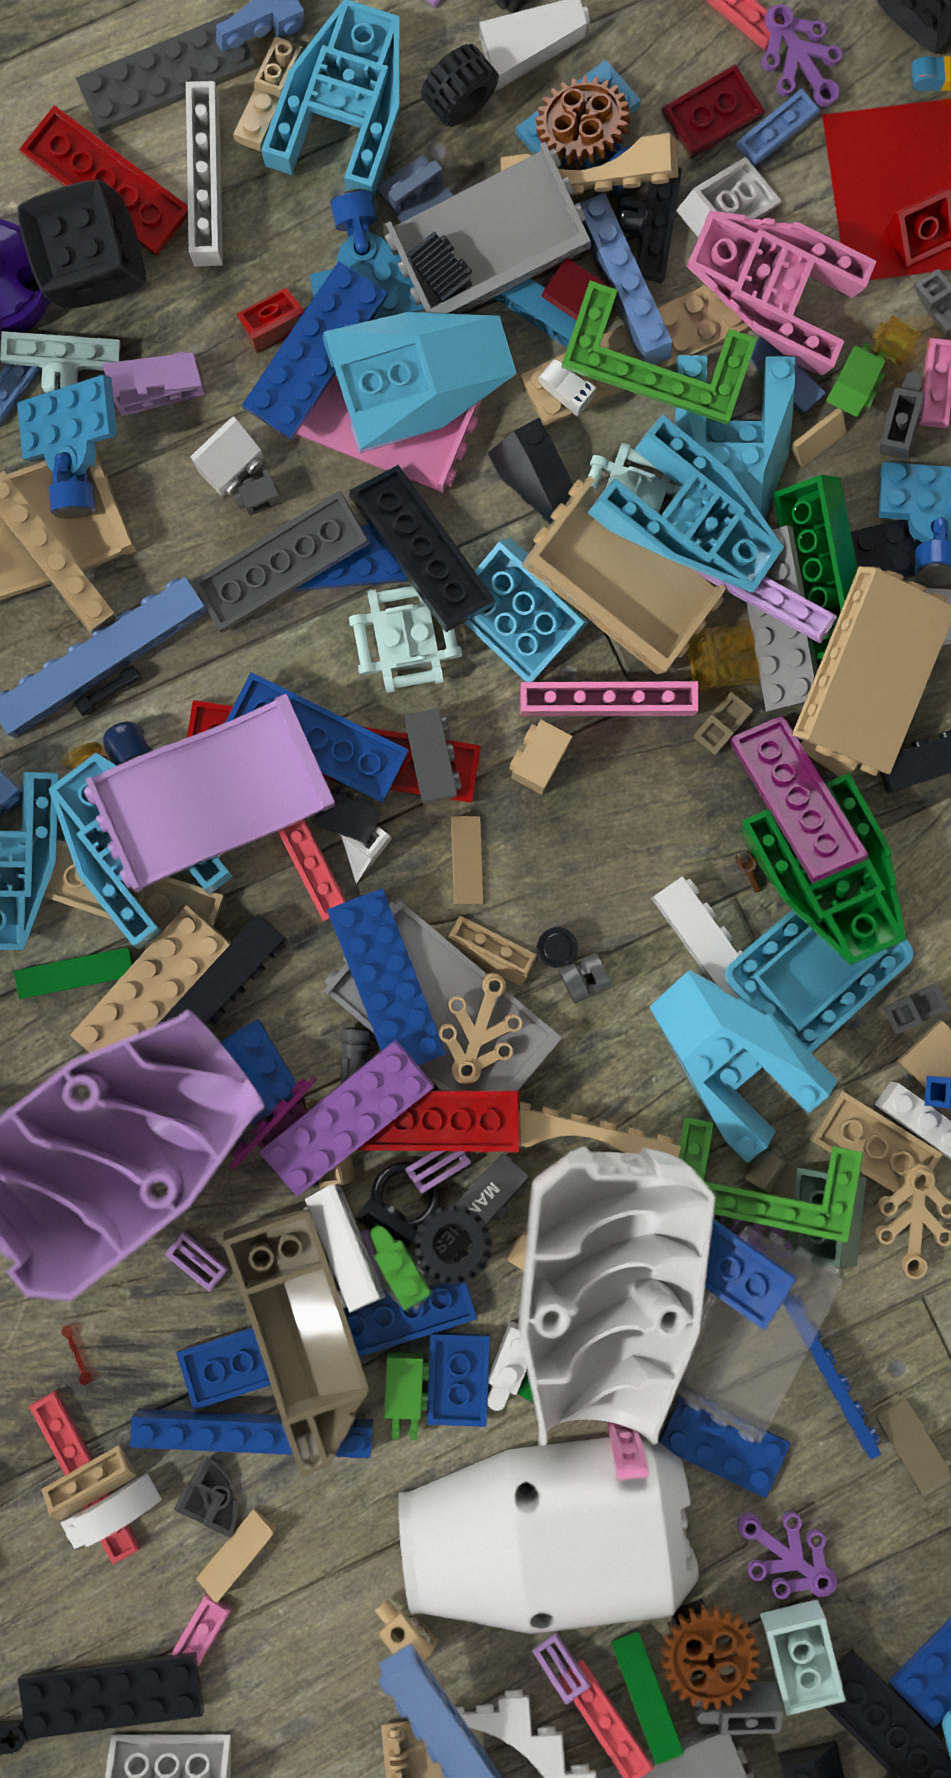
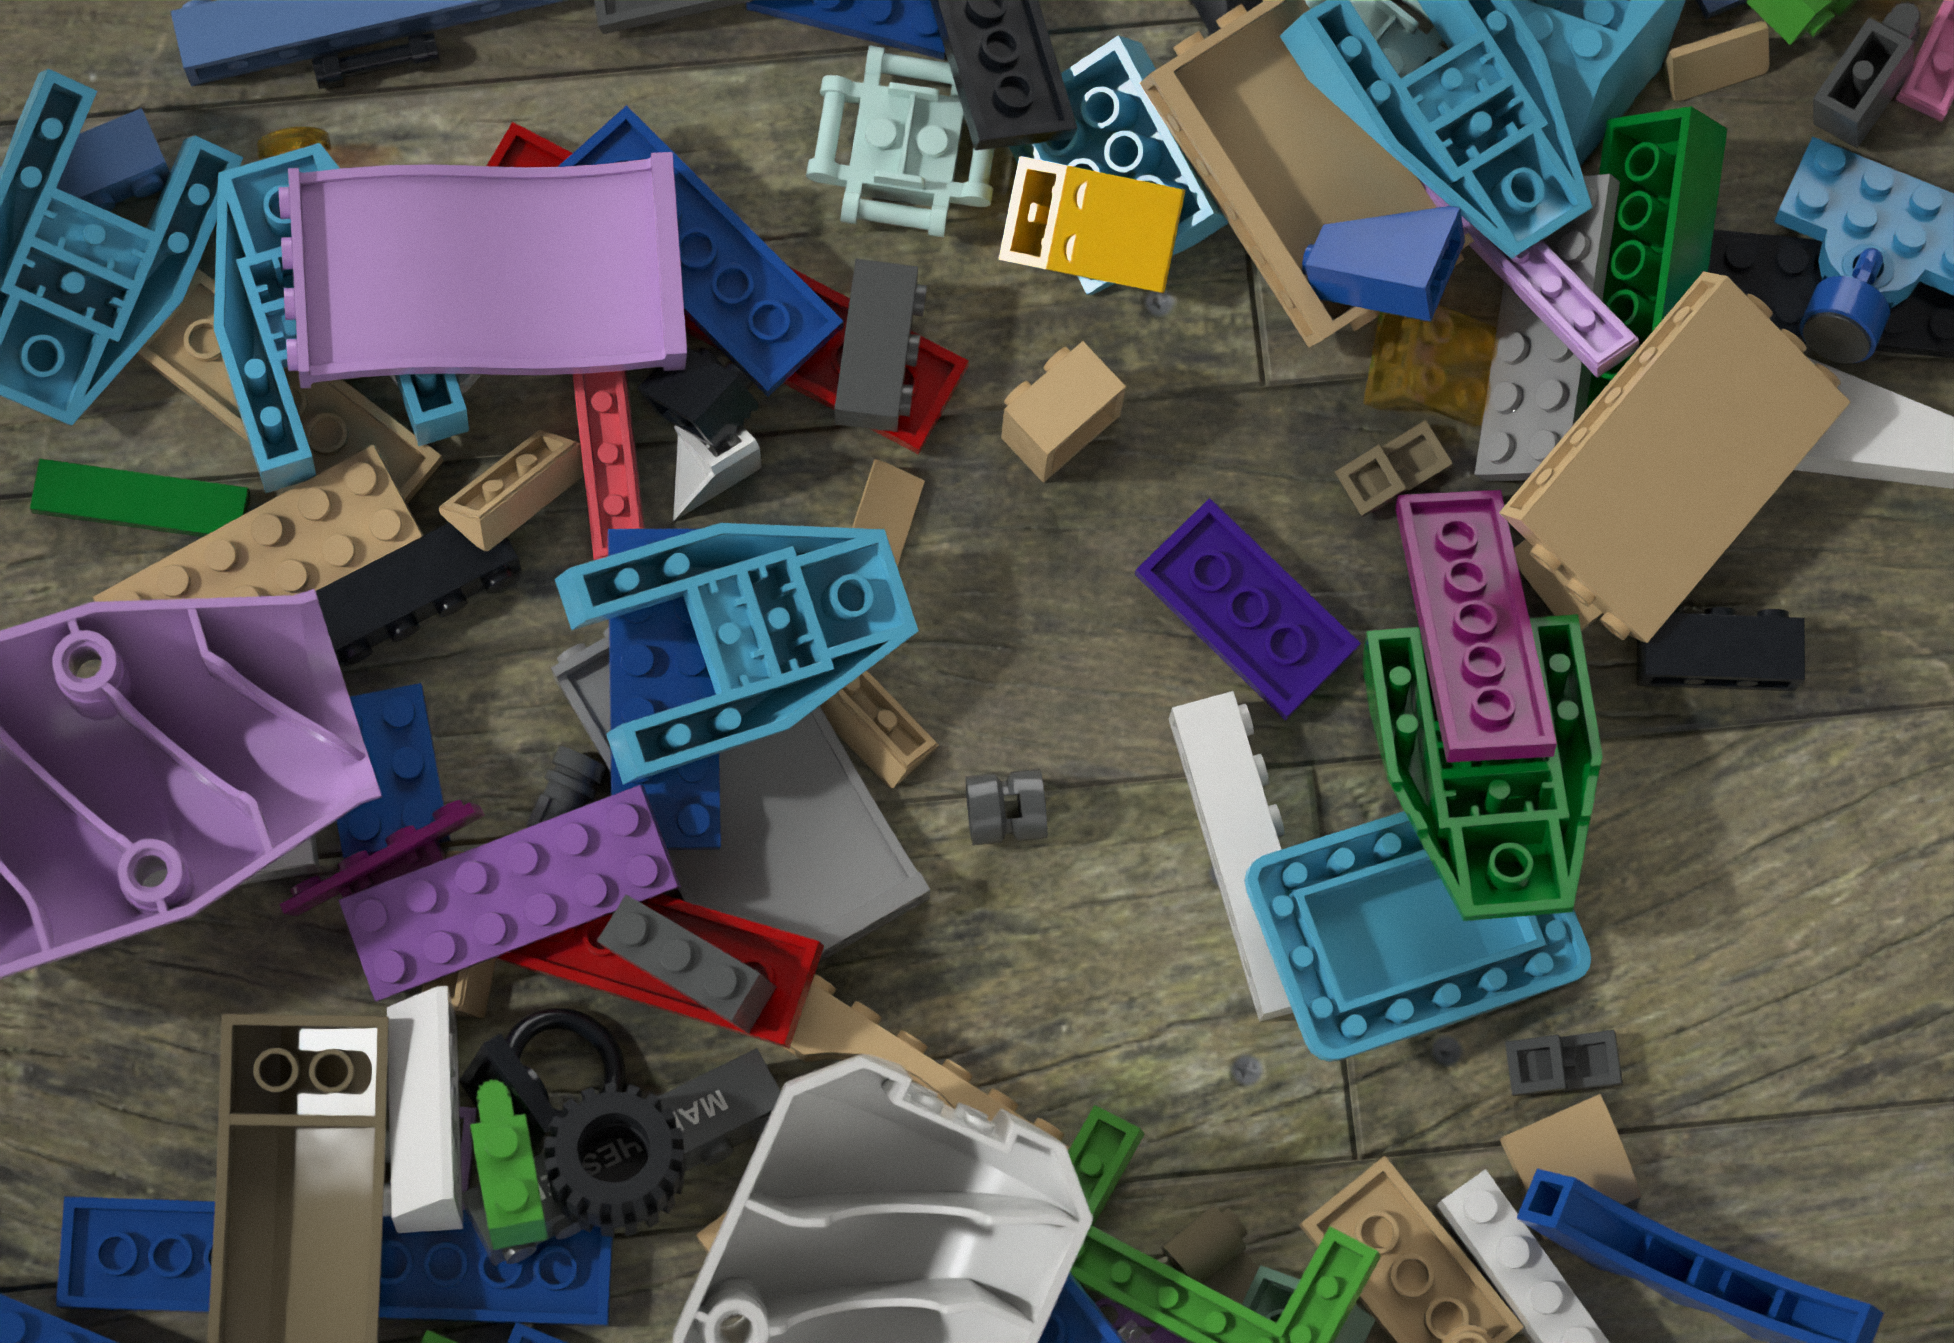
camera: 15 degrees right, 10 degrees down
dark blue helmet [103,721,154,766] -> none
lavender tile [164,1230,230,1292] -> none
lavender tile [405,1151,471,1195] -> none
tan plant [439,973,522,1085] -> none
bright pink brick [520,681,698,717] -> none
black wheel [536,927,578,968] -> none
medium azure wedge [649,970,838,1163] -> none
reddish brown hand [735,851,761,893] -> none
none -> tan slope [439,429,584,551]
none -> medium azure wedge [555,523,919,785]
none -> dark grey brick [597,895,777,1034]
none -> yellow slope [999,156,1186,293]
none -> dark purple plate [1135,498,1361,721]
none -> slope [1302,206,1465,322]

